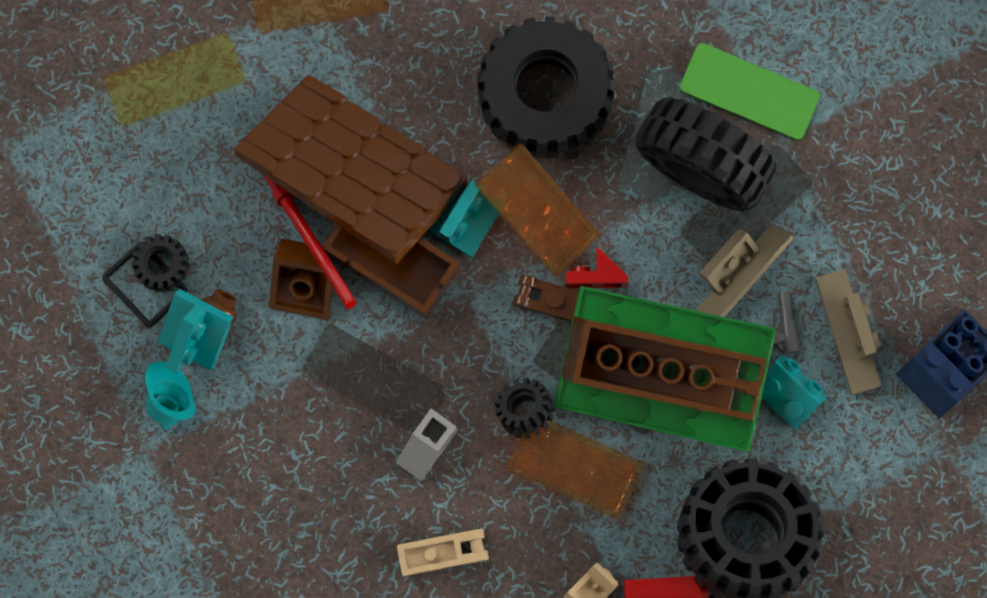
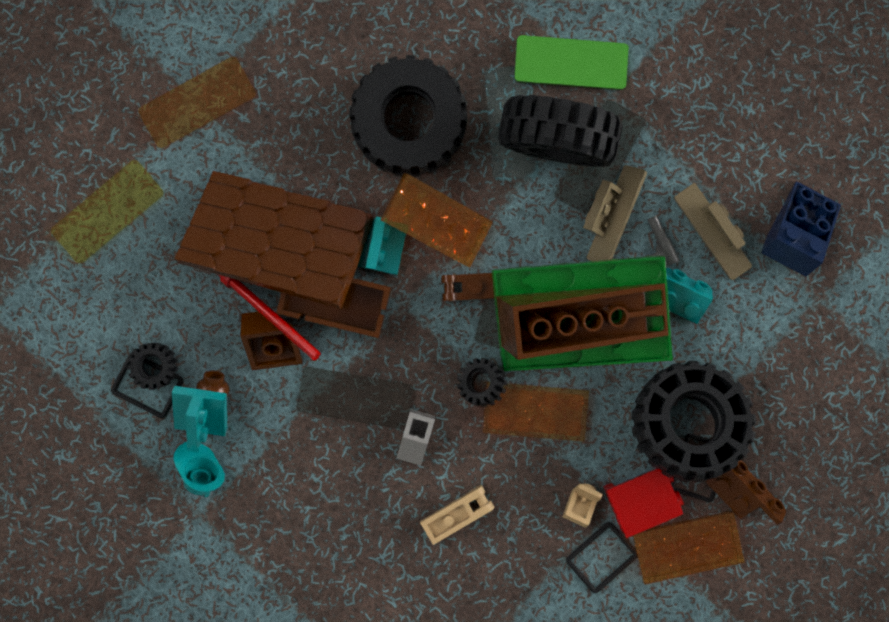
camera: 25 degrees left, 10 degrees up
red slope [566,247,628,289] -> none

